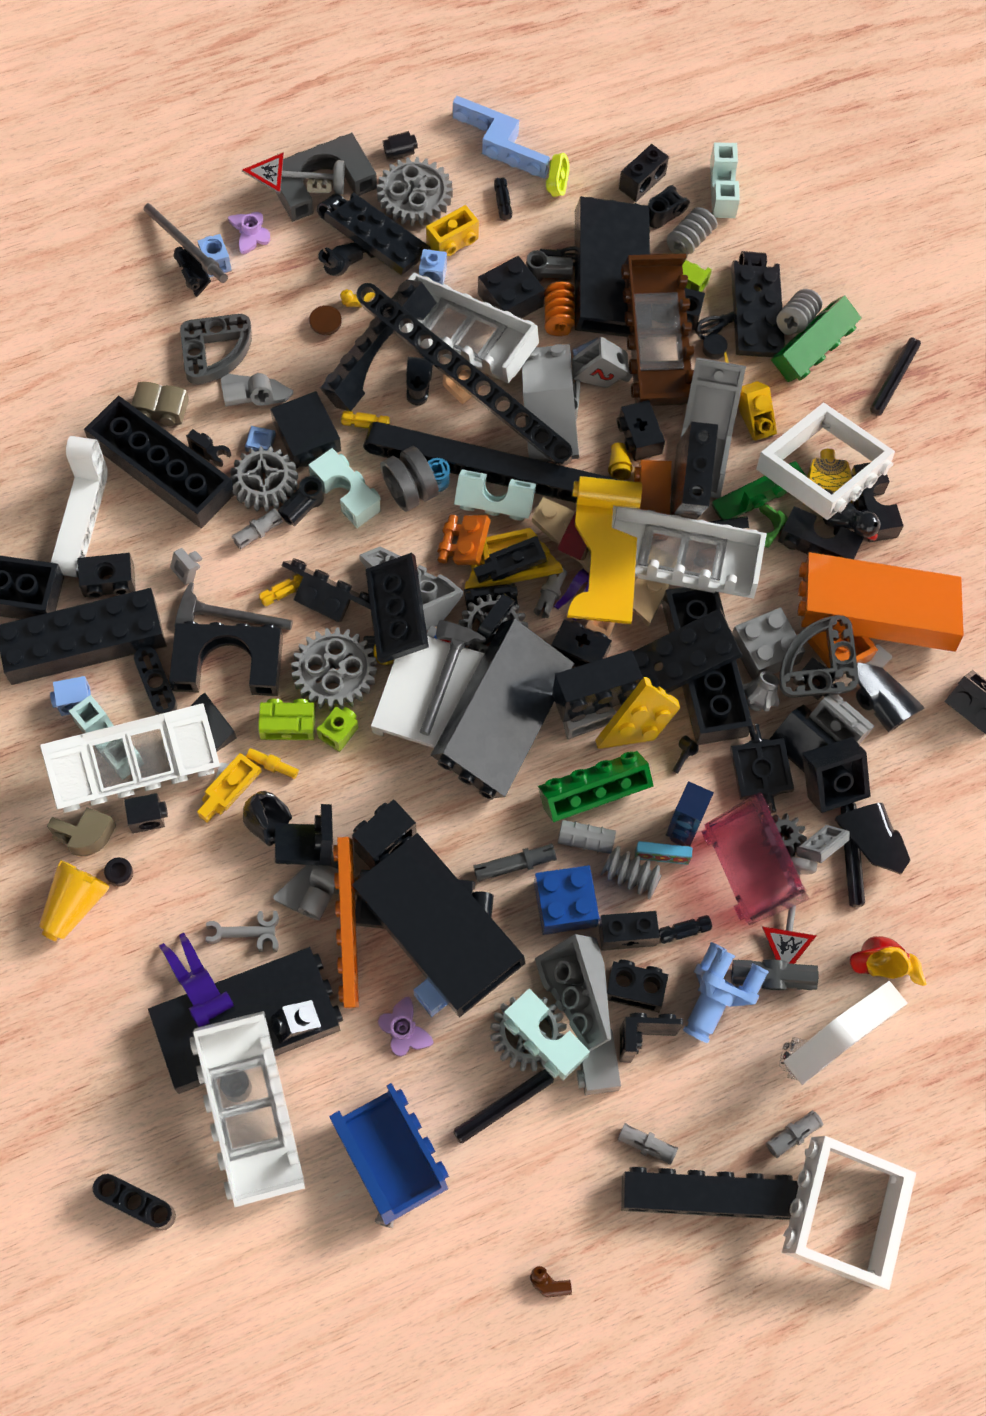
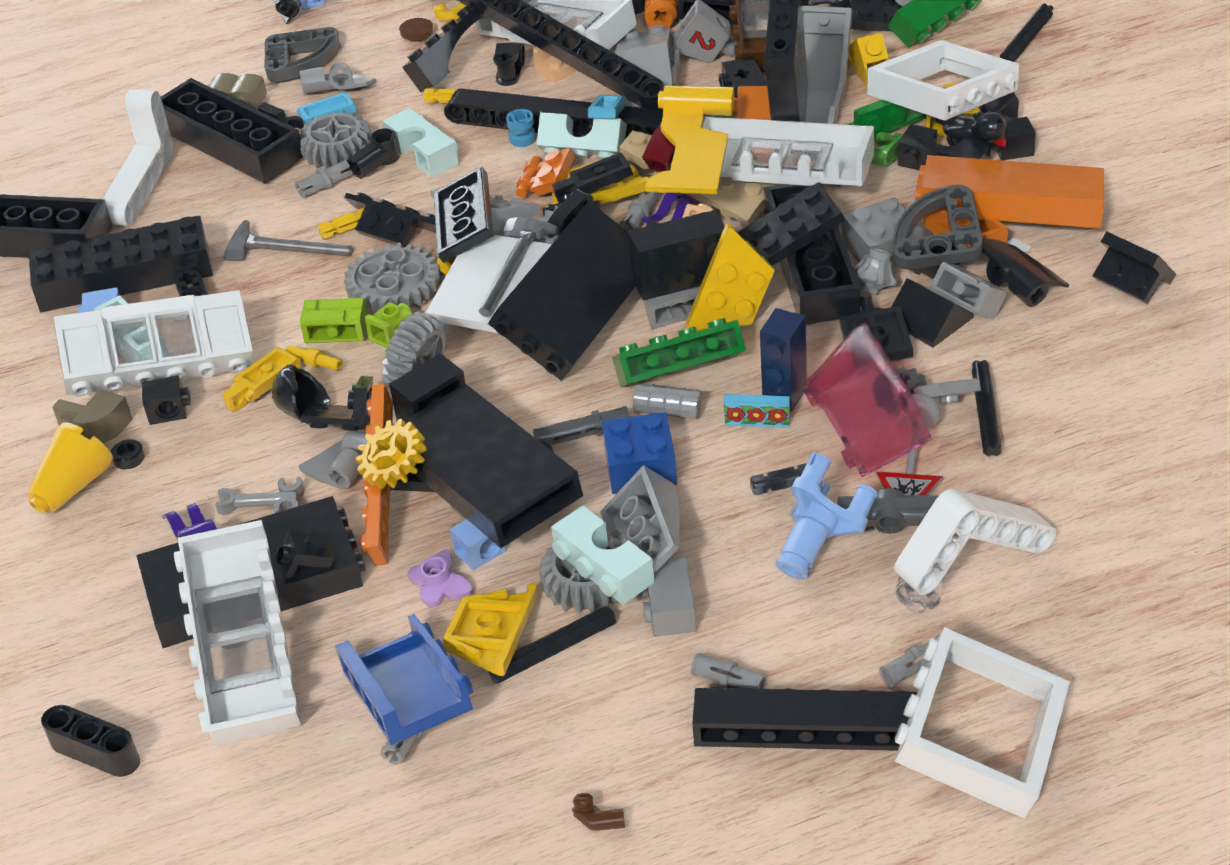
camera: 10 degrees right, 25 degrees down
black brick [78,552,136,598] -> none
black arch [169,621,283,696] -> none
light grey tile [170,548,202,585] -> none
black slope [191,693,237,752] -> none
black brick [270,391,341,469] -> none
flat silver wheel [380,446,439,512] -> none
black brick [598,911,660,951] -> none
light grey piece [600,846,662,900] -> none
black brick [607,960,669,1013] -> none
black bracket [620,1013,683,1063] -> none
black brick [802,737,871,813] -> none
black panel [835,803,911,875] -> none
yellow hair [850,936,927,986] -> none
none -> medium azure tile [297,92,357,127]
none -> yellow gear [355,419,427,489]
none -> light grey gear [382,312,448,388]
none -> yellow wing [443,583,539,676]
none -> medium azure tile [588,95,625,119]

